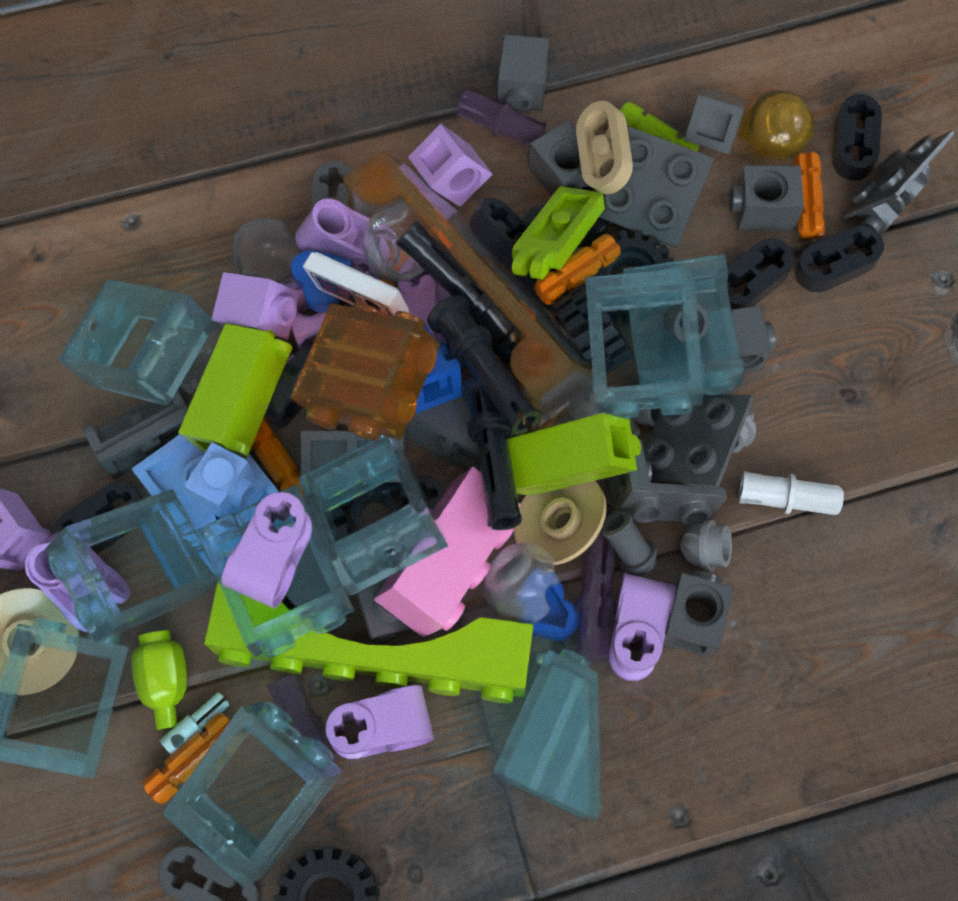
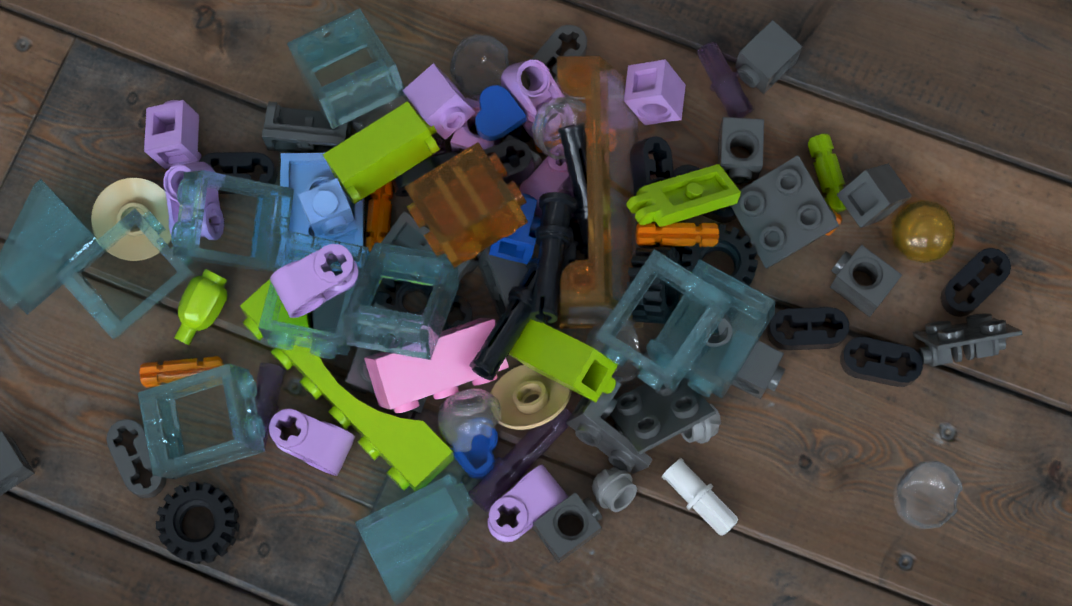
camera: 35 degrees right, 5 degrees up
light aqua pin [159,692,229,755] -> none
white tile [303,252,410,327] -> none
tan plate [576,100,633,195] -> none
dark grey pin [600,511,658,577] -> none
orange axle [794,151,825,241] -> none

